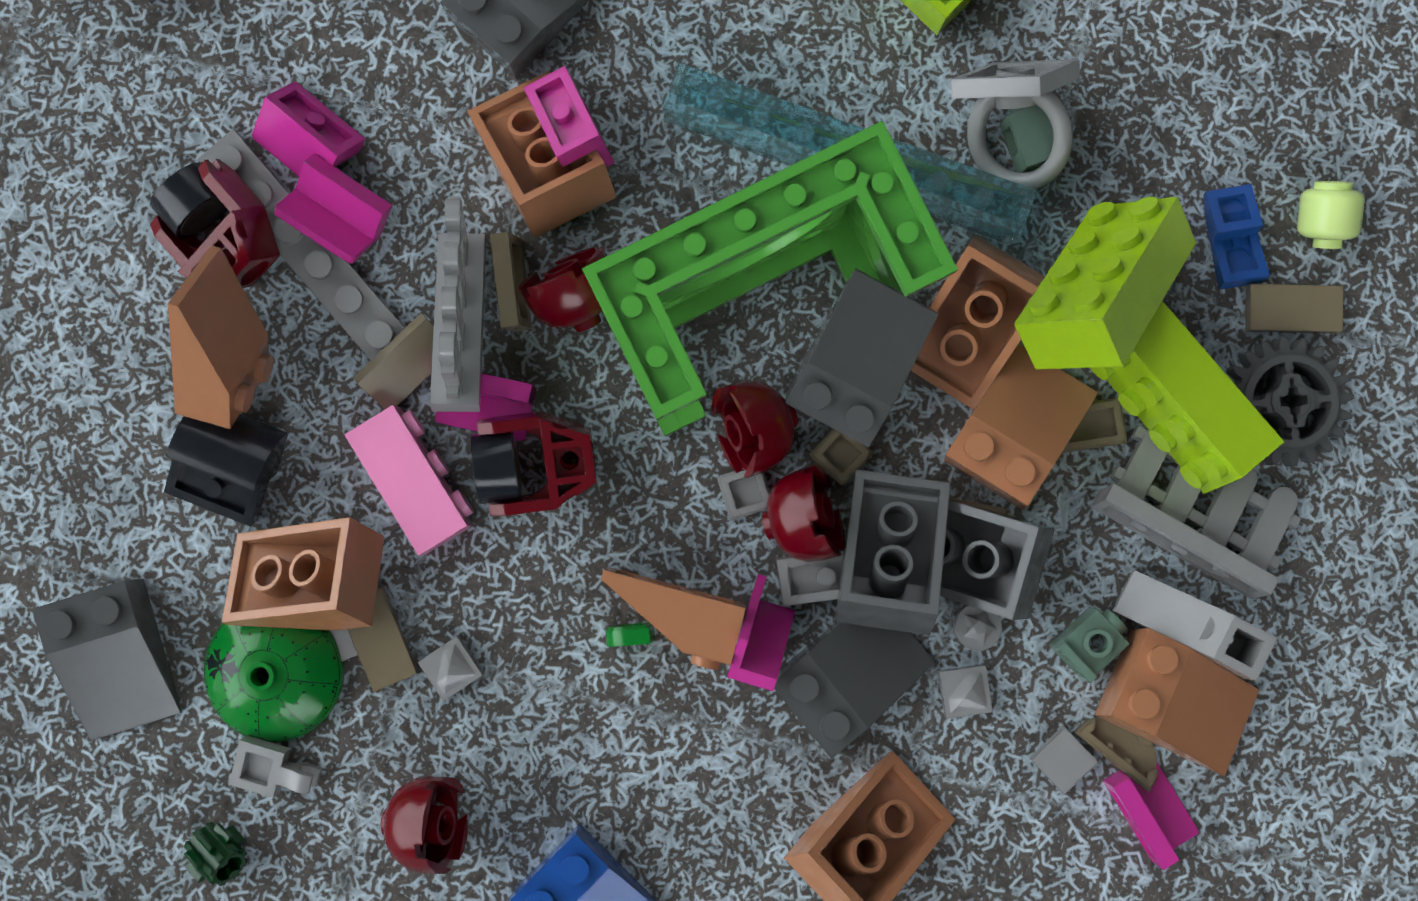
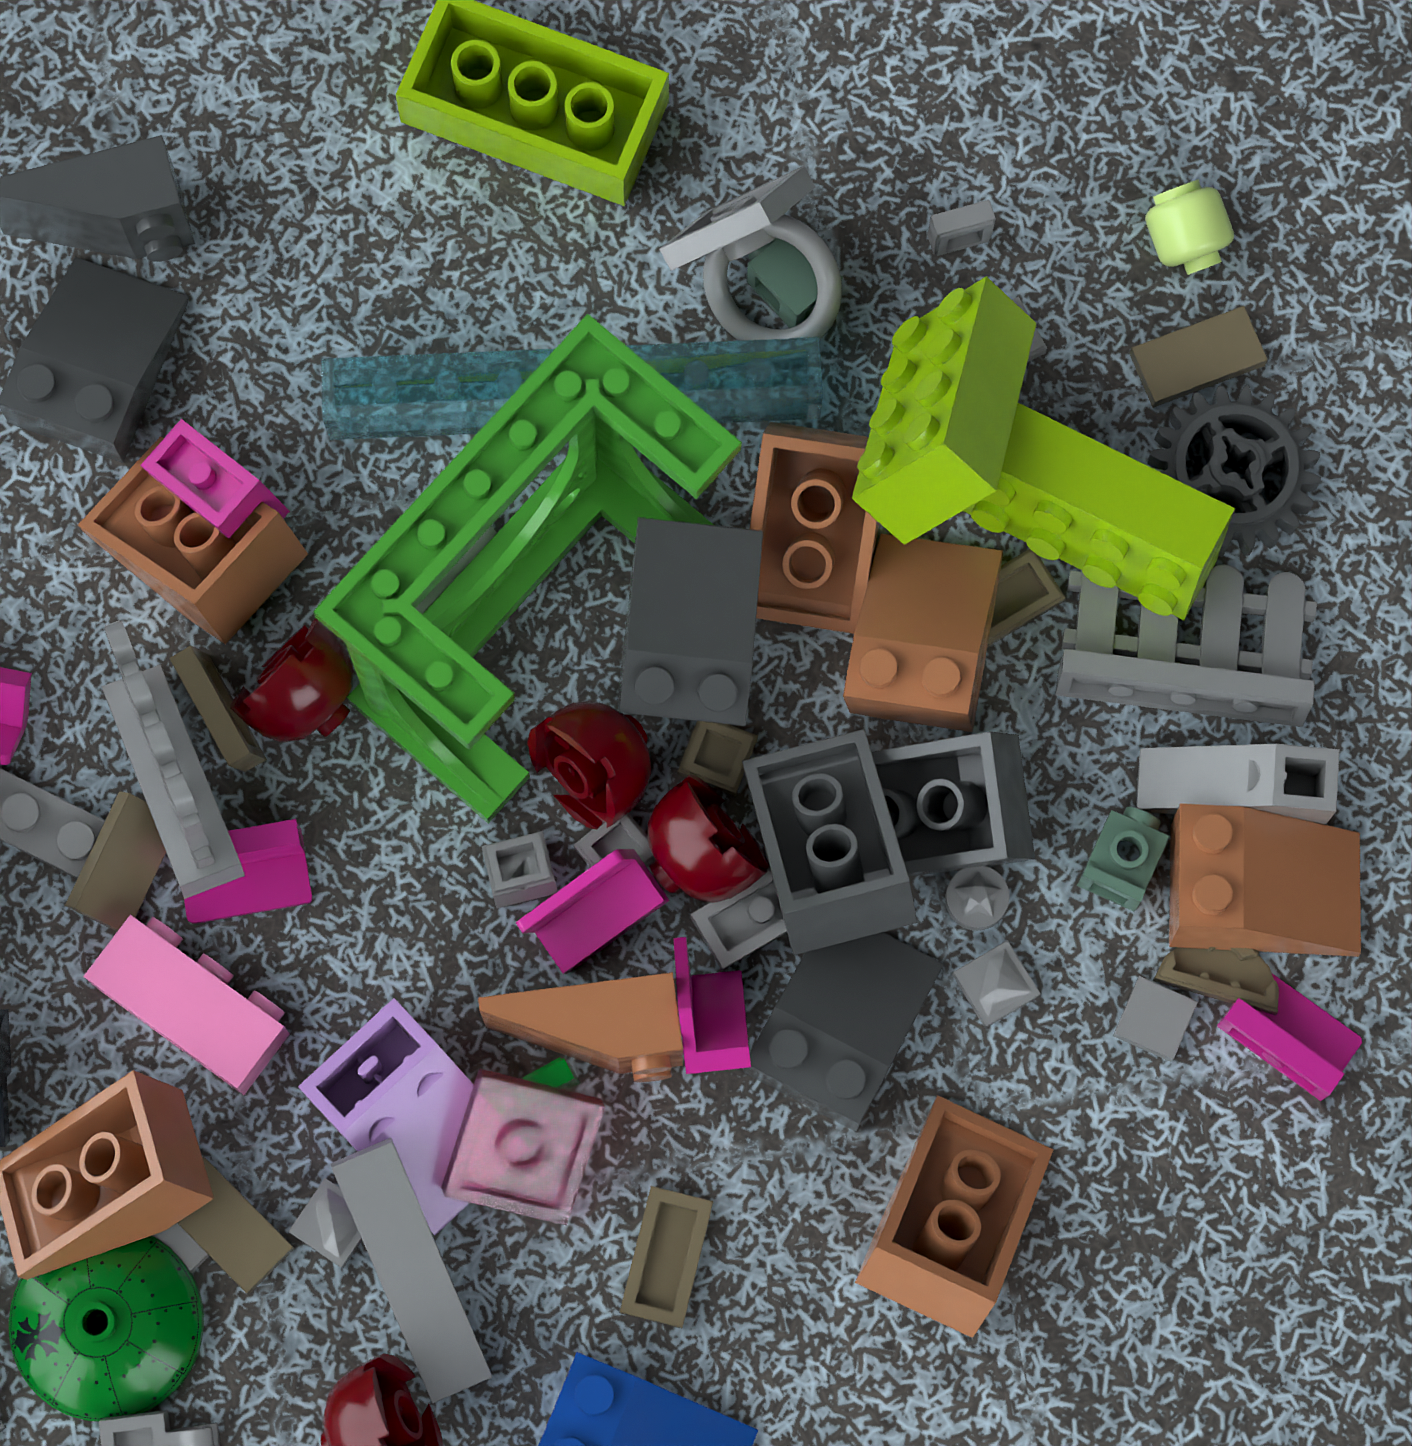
camera: 20 degrees left, 10 degrees down
dark red piece [471,411,597,516] -> none
blue slope [1203,184,1270,290] -> none
none -> lavender slope [298,998,529,1235]
none -> light grey tile [331,1138,492,1404]
none -> clear pink tile [441,1068,605,1226]
none -> light grey tile [482,831,558,908]
none -> dark pink panel [516,849,670,974]
none -> dark tan tile [619,1186,713,1329]
none -> light grey tile [927,200,996,256]

